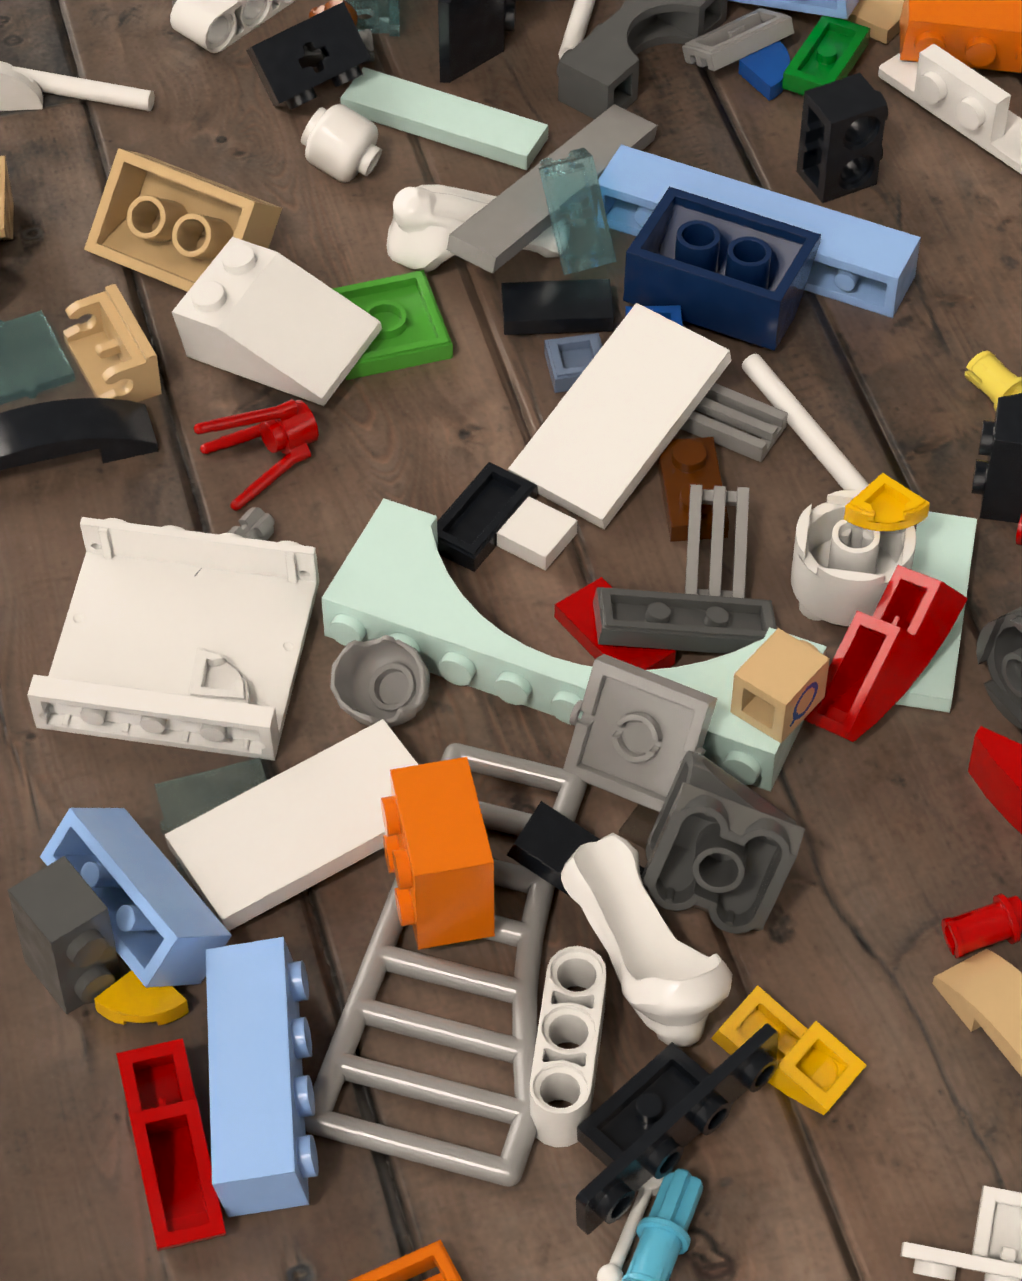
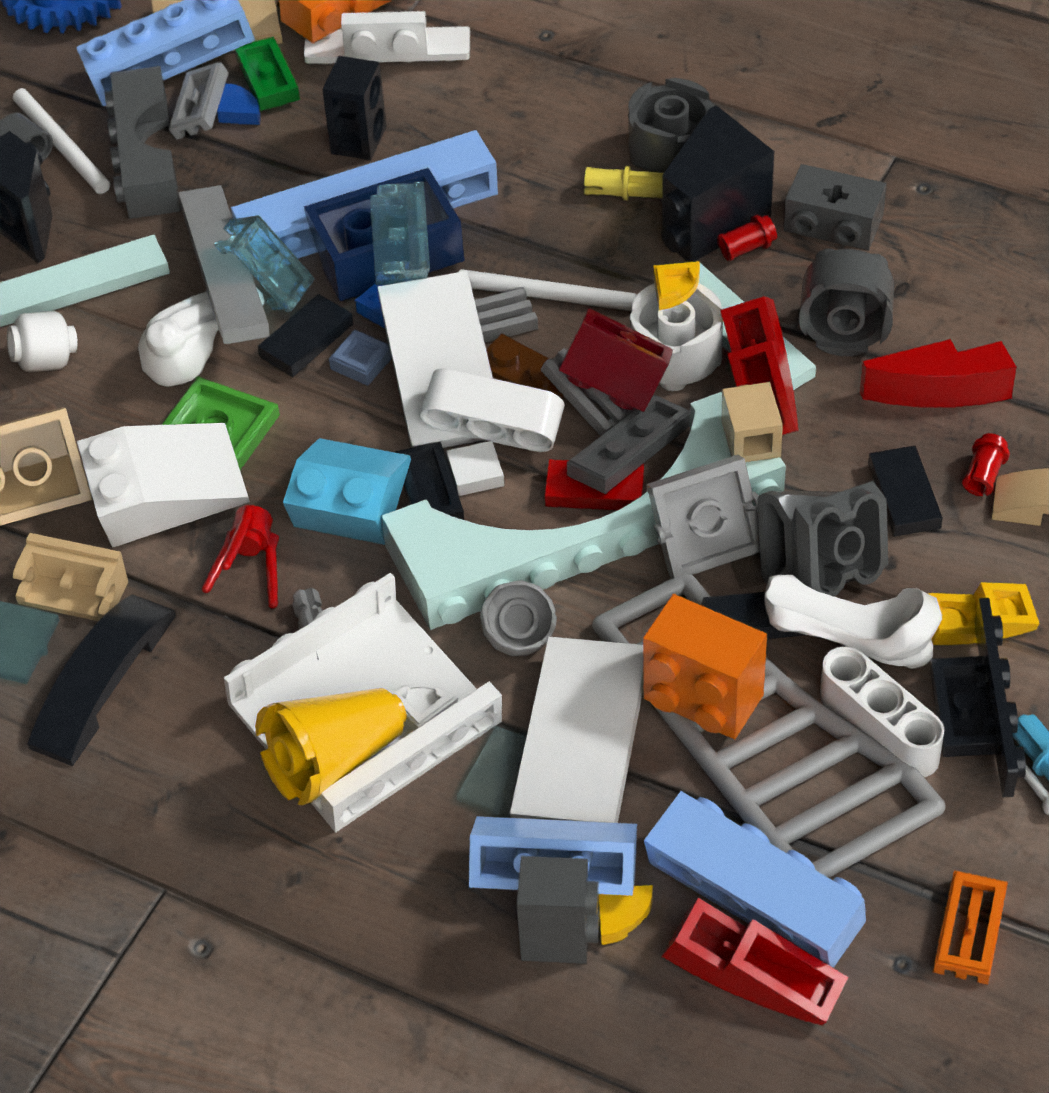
camera: 45 degrees left, 0 degrees up
none -> yellow cone [255,688,406,806]
none -> medium azure slope [283,438,411,545]
none -> clear light blue hinge [370,181,430,285]
none -> white beam [420,368,565,452]
none -> dark red brick [559,308,673,412]
none -> black tile [868,445,943,537]

